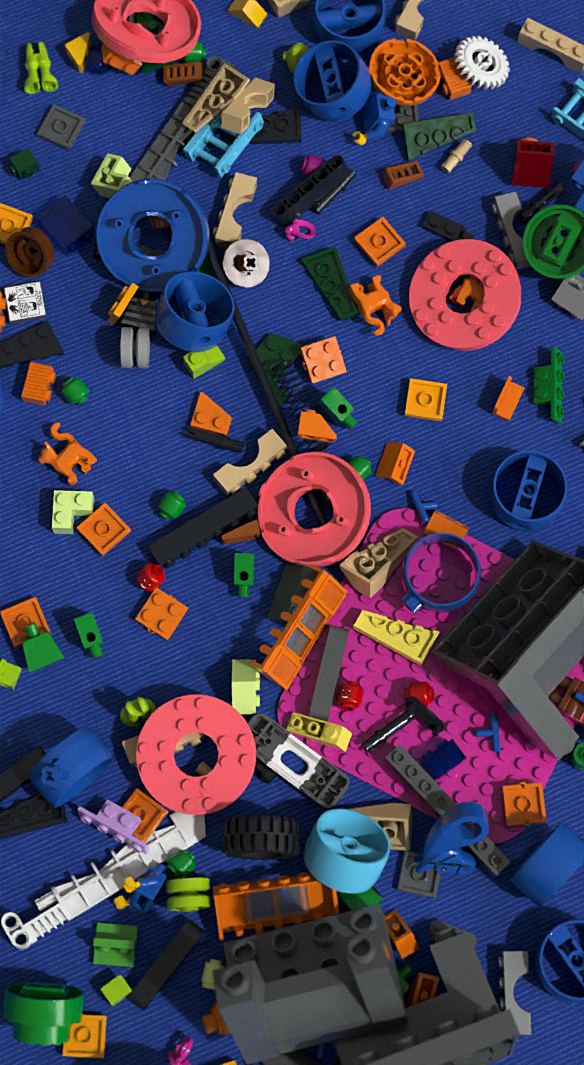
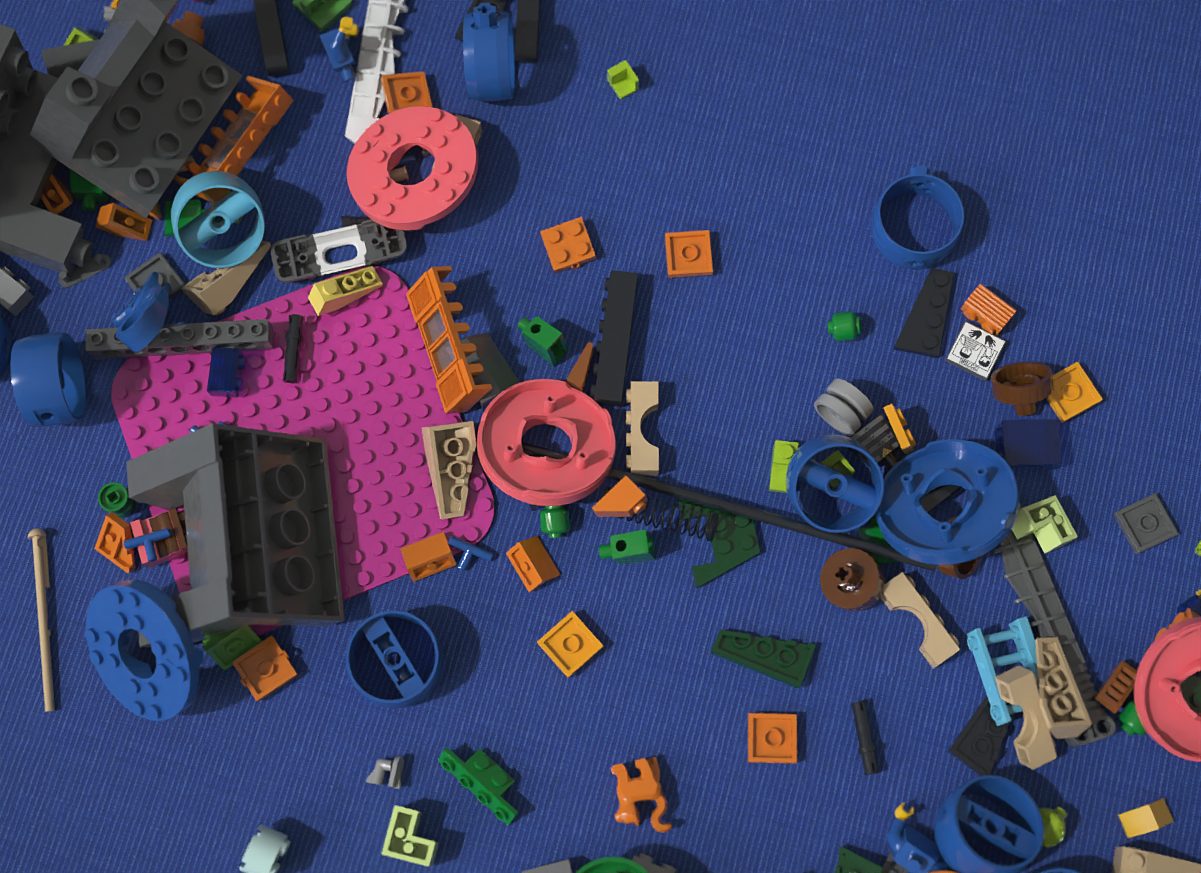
camera: 135 degrees right, 0 degrees up
orange plate [0,597,51,648] -> none
dark green brick [9,148,40,180] -> none
orange brick [21,362,56,406] -> none
green torso [21,622,64,672] -> none
orange animal [38,422,97,487] -> none
yellowish green brick [52,490,94,534] -> none
green torso [74,612,104,659] -> none
lavender bracket [78,799,148,854] -> none
lime piece [120,697,156,728] -> none
red head [136,563,165,591] -> none
green head [158,490,186,519] -> none
green head [166,849,195,879] -> none
lime wheel [166,878,211,912] -> none
black pin [187,427,244,454] -> none
orange wing [190,392,232,436] -> none
yellowish green brick [201,959,224,990] -> none
black tyre [223,816,300,860] -> none
yellowish green brick [232,660,260,714] -> none
black beam [272,155,349,227] -> none
dark pink piece [285,219,316,241] -> none
orange plate [299,336,347,384] -> none
magenta head [300,154,325,178] -> none
dark grey beam [309,625,349,721] -> none
red head [336,681,364,711] -> none
orange animal [348,275,401,336] -> none
light yellow wing [353,610,440,666] -> none
dark orange slope [382,161,424,190] -> none
blue cylinder [401,533,481,614] -> none
red head [405,682,434,707] -> none
black piece [405,697,445,736] -> none
coral piece [409,239,521,351] -> none
black hinge [422,210,474,242] -> none
orange panel [492,376,525,422] -> none
orange plate [502,782,547,827] -> none

